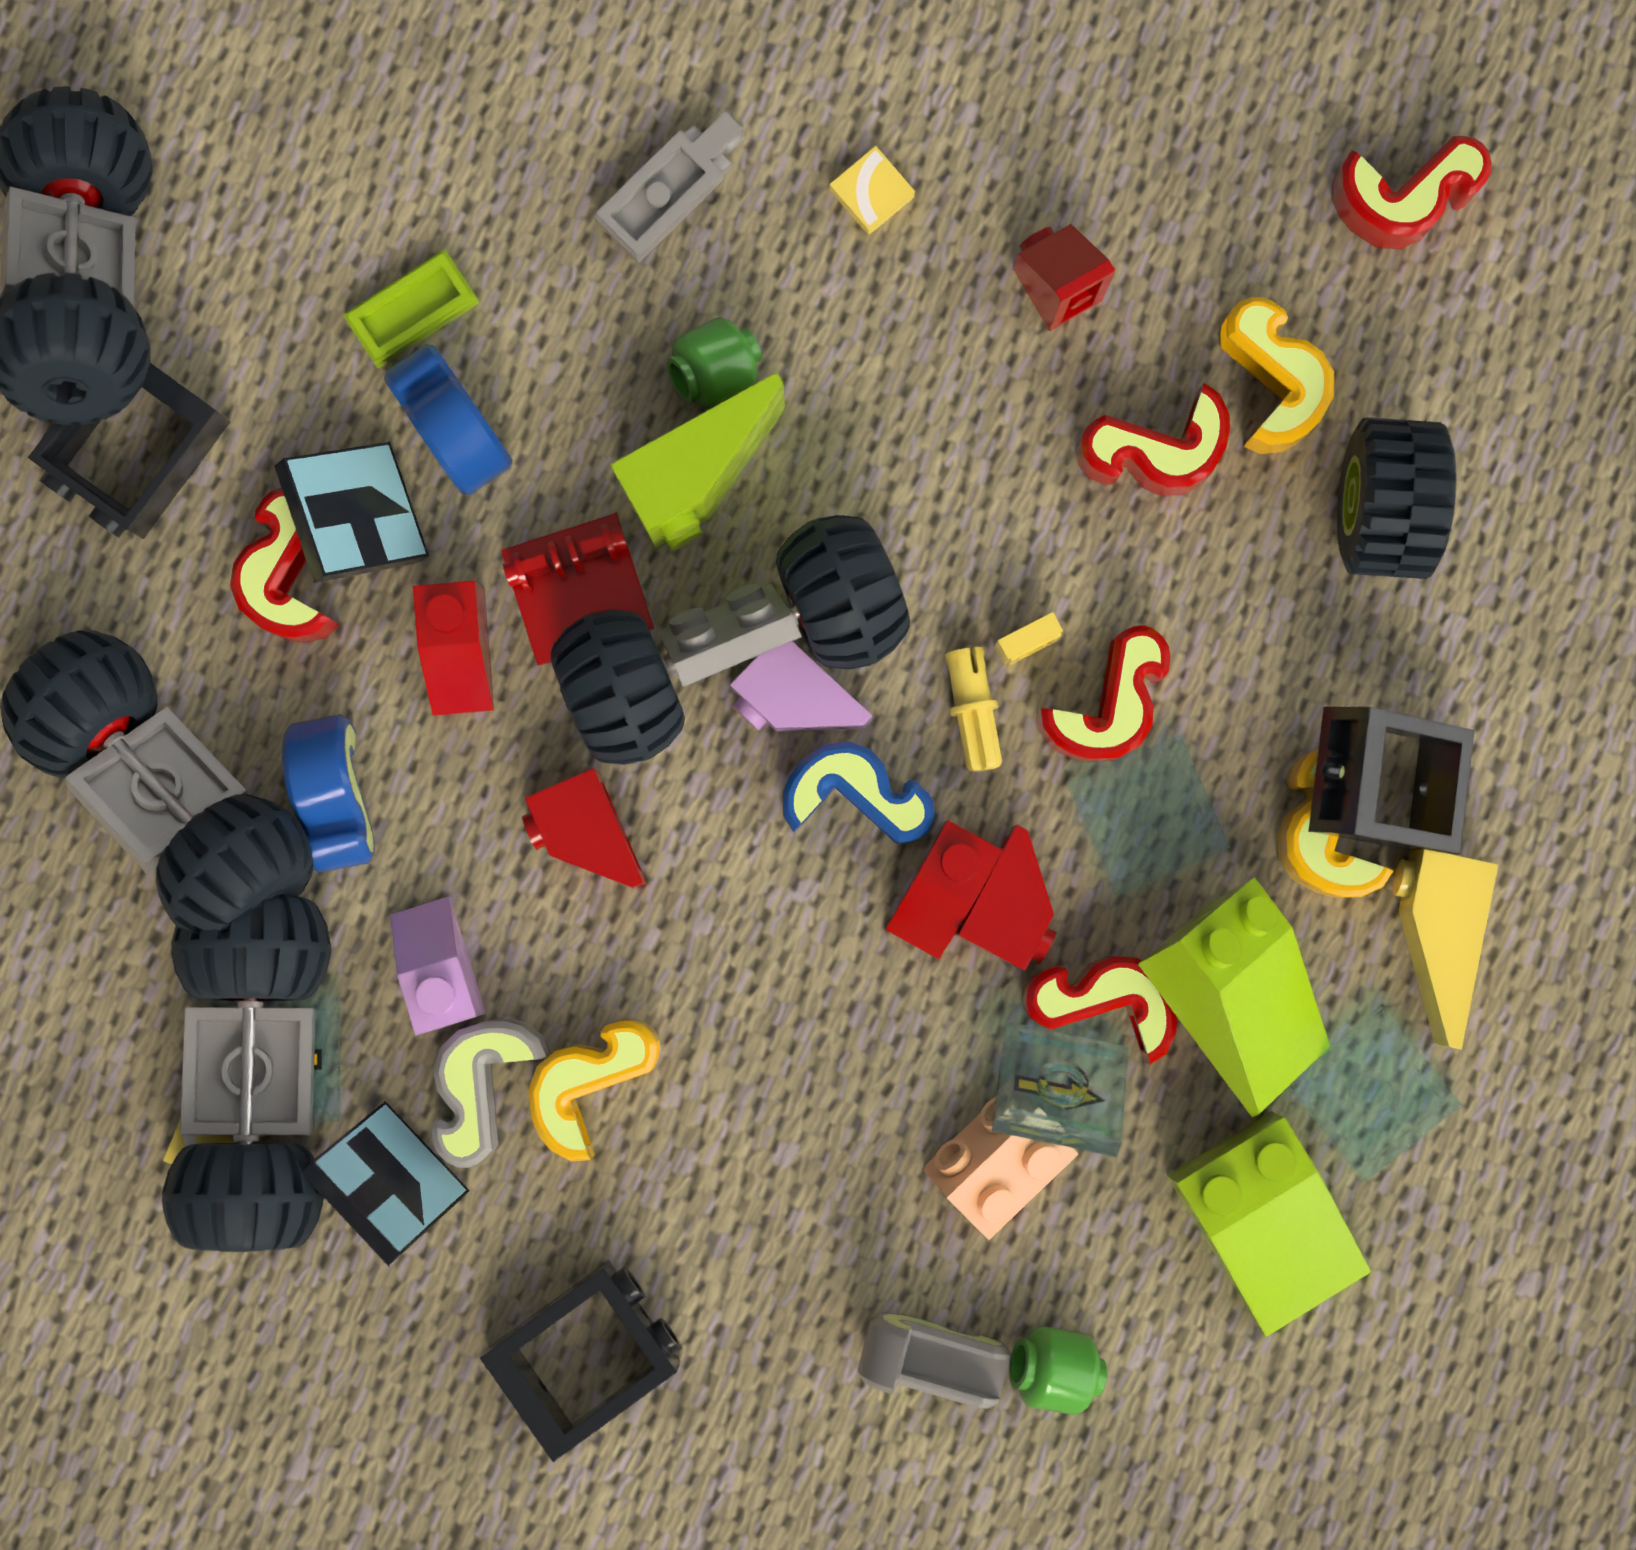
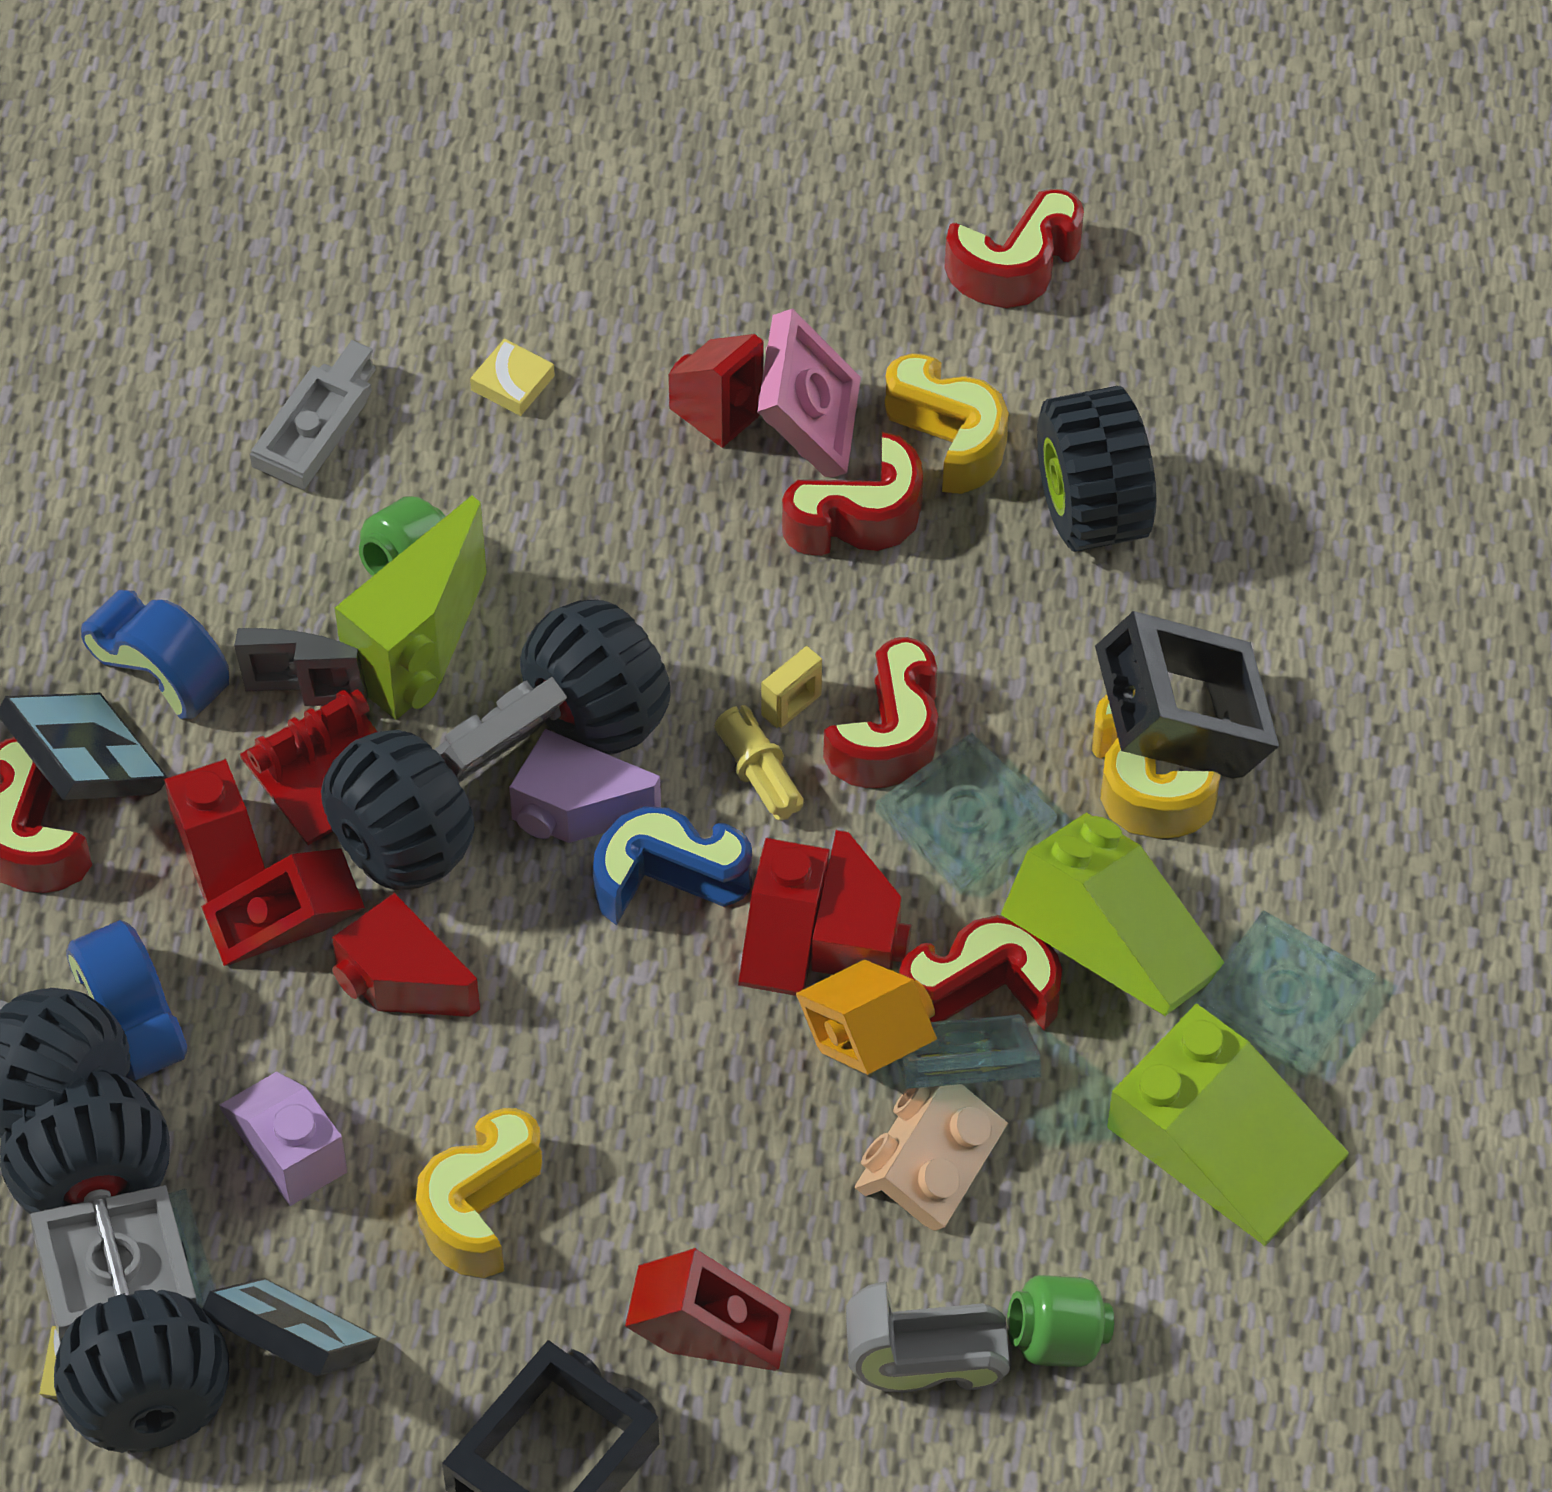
camera: 20 degrees left, 30 degrees down
lime tile [343,249,480,369] -> none
light grey animal [431,1019,552,1168] -> none
light yellow slope [1393,849,1498,1050] -> none
none -> red slope [201,848,365,966]
none -> dark grey slope [234,628,368,707]
none -> red slope [625,1248,791,1371]
none -> bright pink plate [757,308,861,477]
none -> light orange brick [796,959,937,1075]

